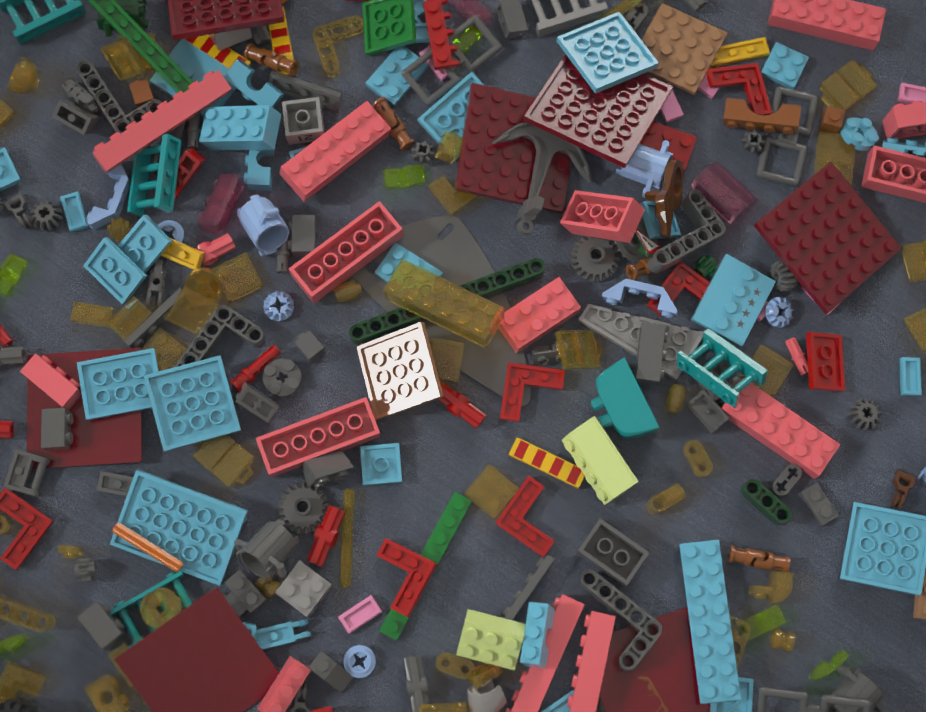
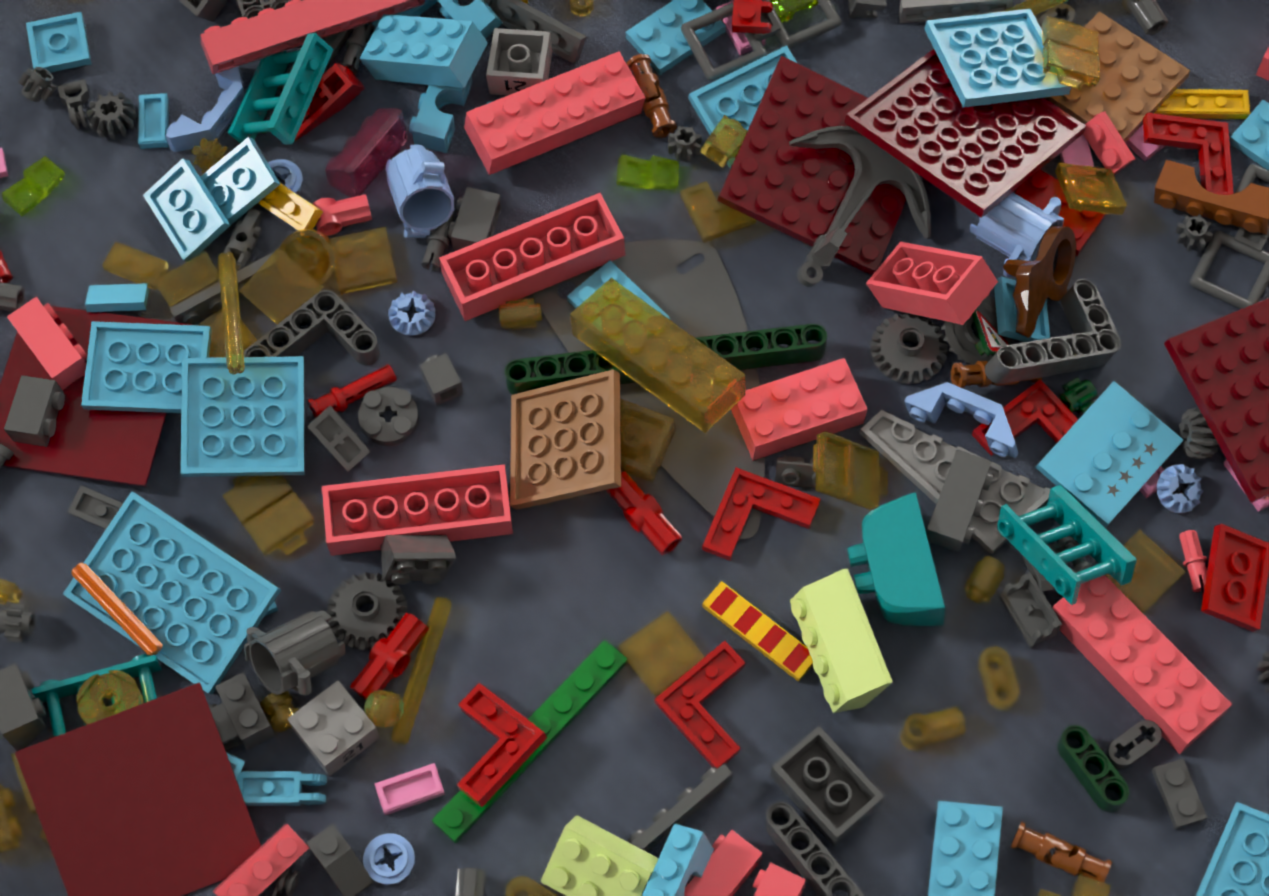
camera: 20 degrees right, 10 degrees down
medium azure plate [360,443,402,486] -> none
clear pink slope [690,161,756,224] -> none
none -> medium azure tile [85,283,149,312]
none -> clear yellow axle [218,252,245,375]
none -> clear yellow piece [364,690,404,728]
none -> clear yellow piece [1042,16,1100,90]
none -> clear yellow plate [1055,163,1127,215]
none -> coral plate [1083,111,1135,176]

